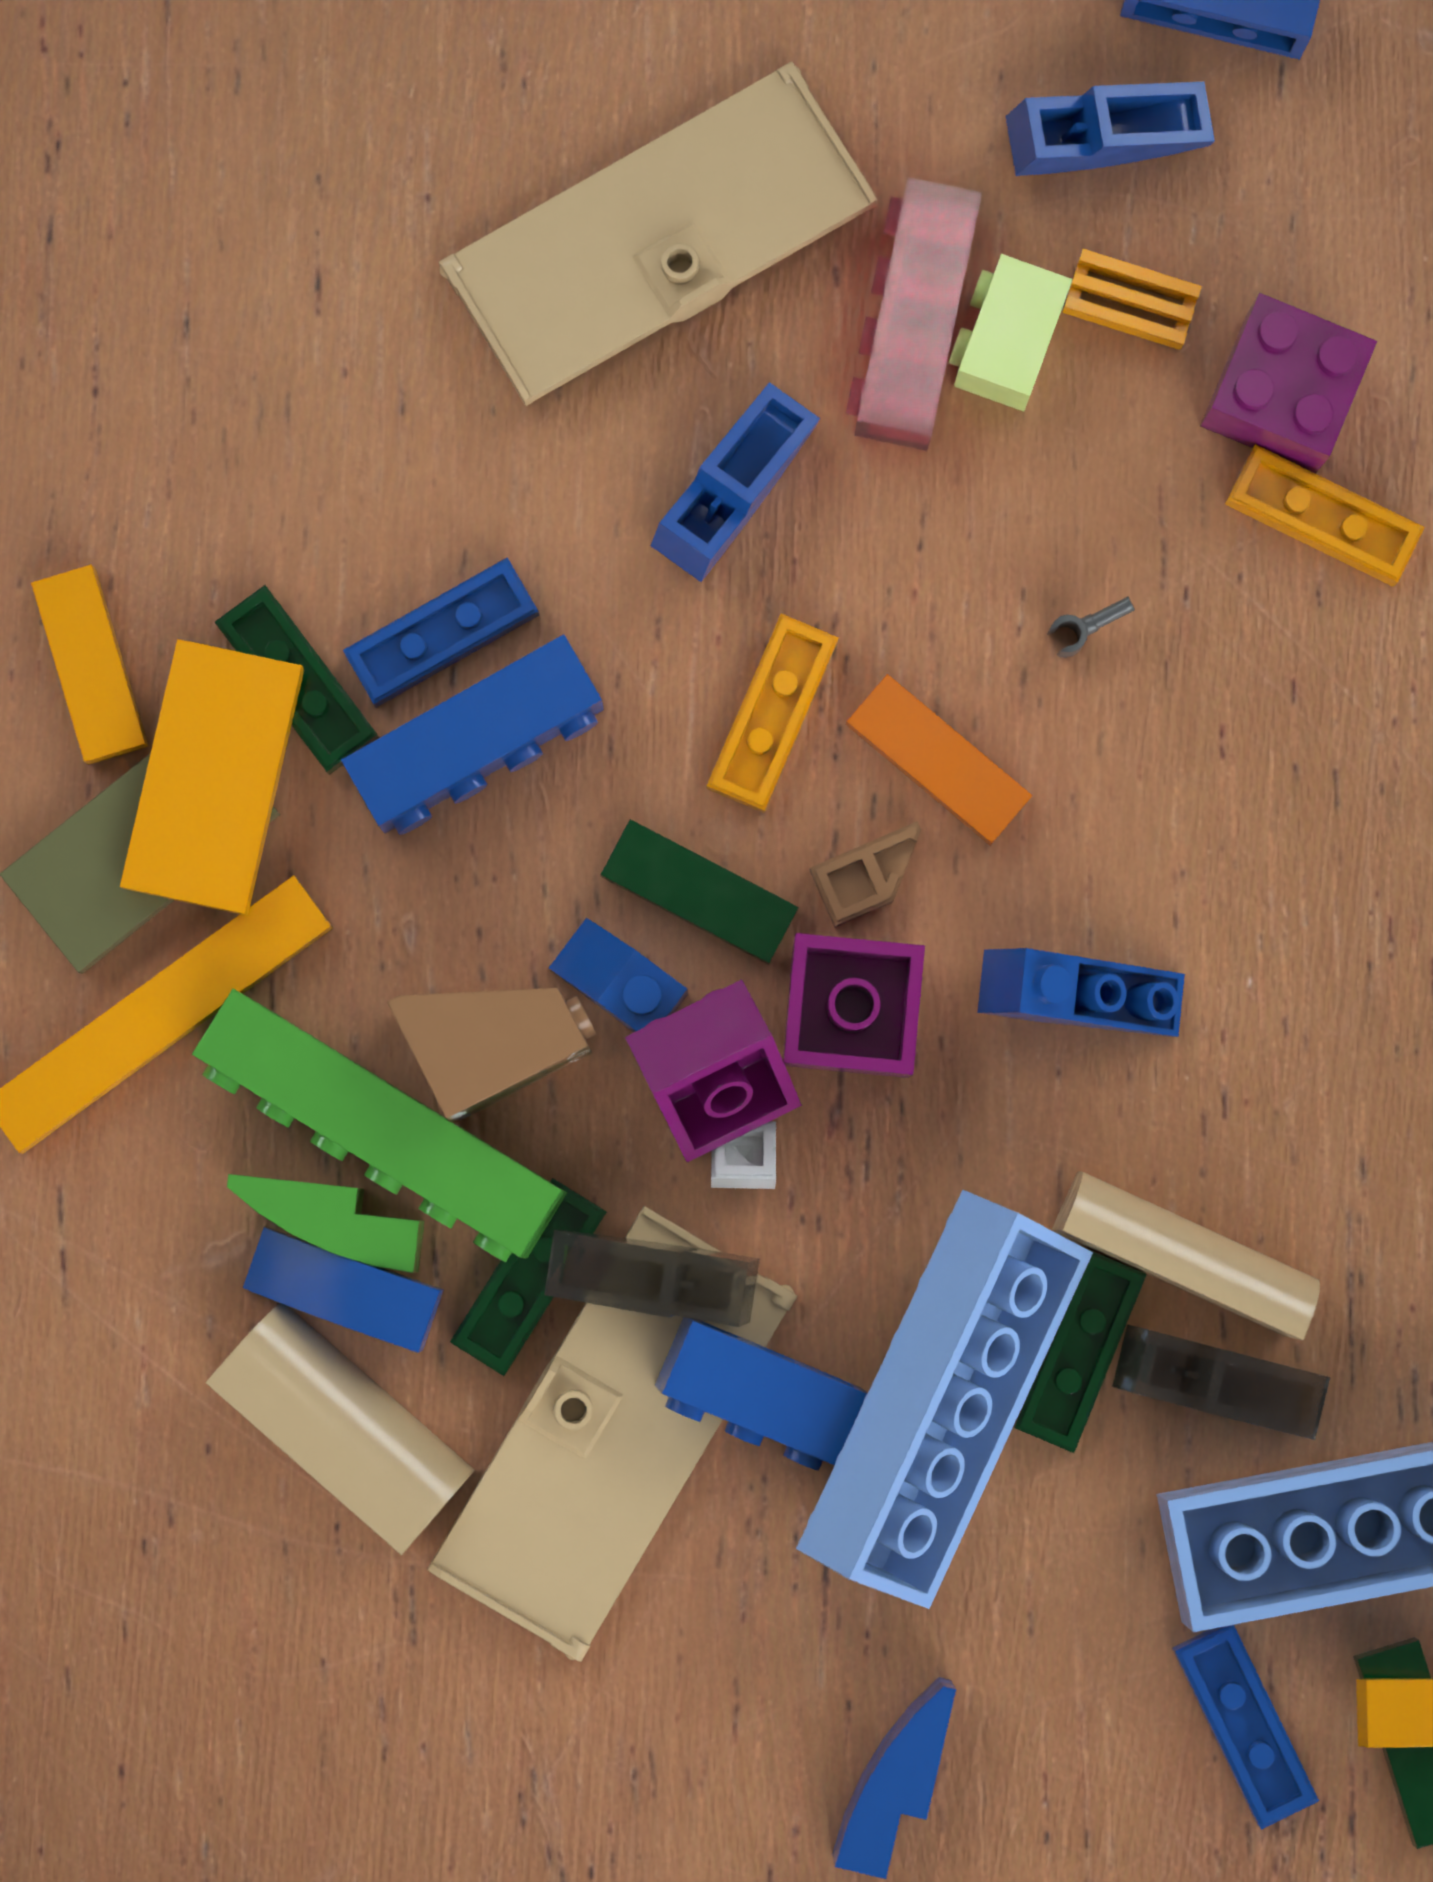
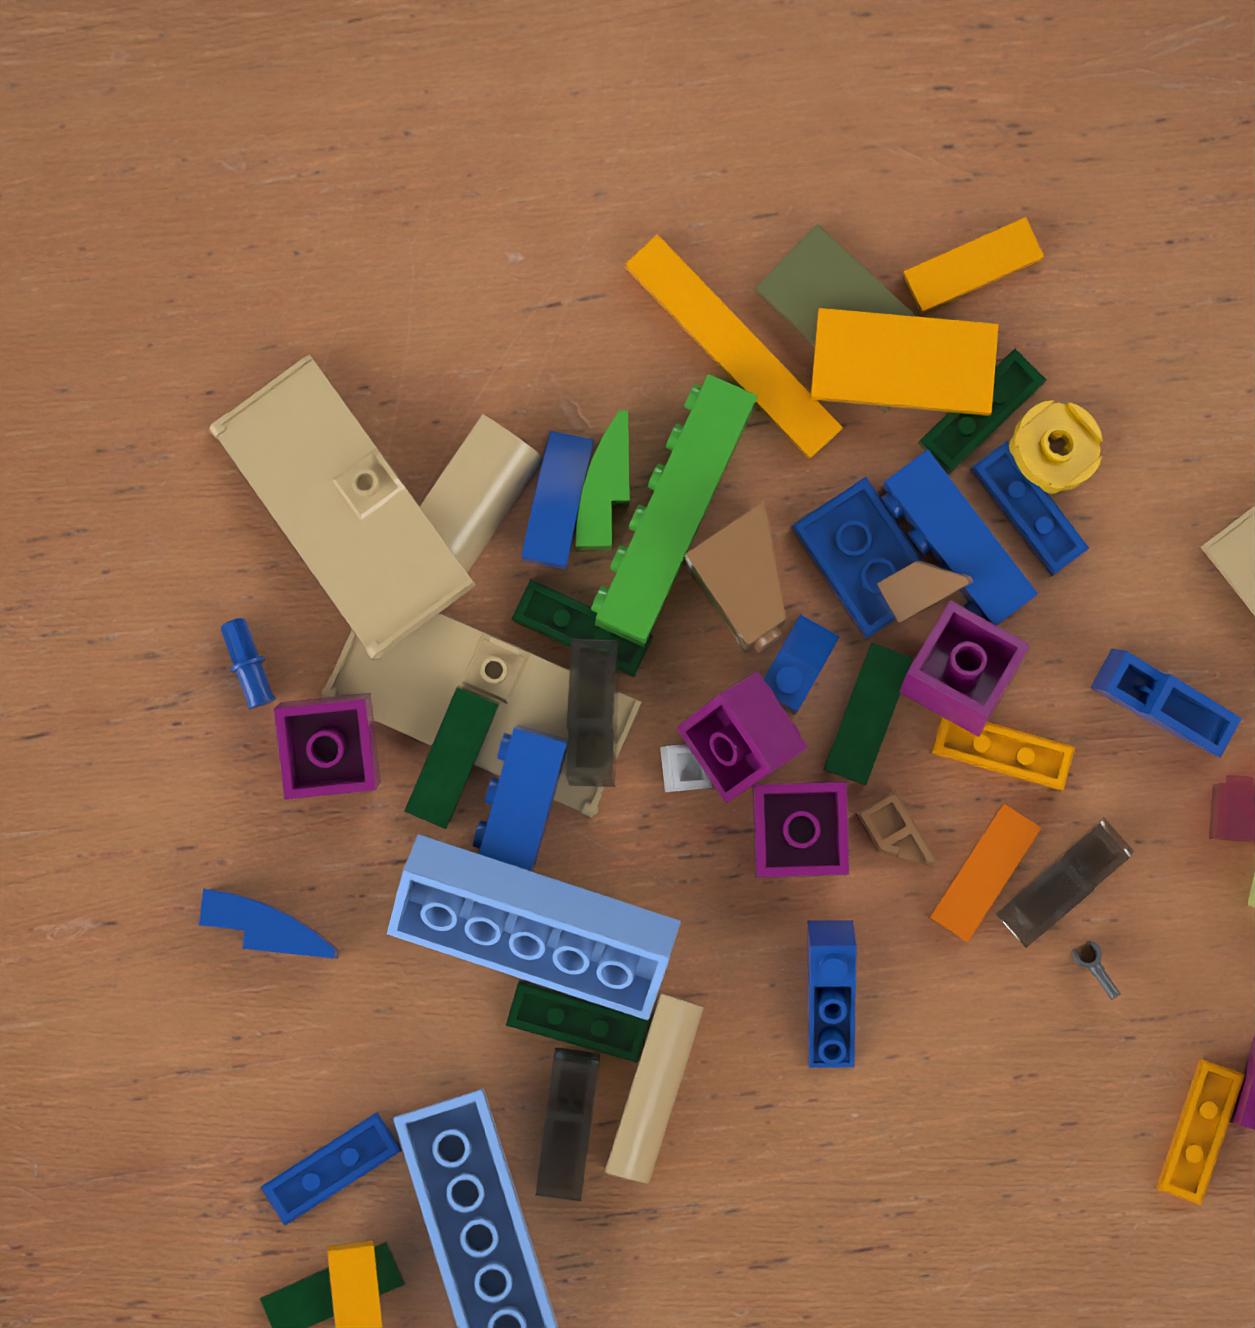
camera: 85 degrees right, 0 degrees up
none -> tan door [209,355,476,660]
none -> blue axle [221,618,276,709]
none -> magenta brick [274,693,381,800]
none -> dark green tile [404,685,500,829]
none -> blue tile [791,477,924,639]
none -> medium nougat tile [877,561,974,623]
none -> magenta brick [899,600,1030,737]
none -> clear smoke slope [996,817,1134,948]
none -> yellow plate [1009,400,1102,494]

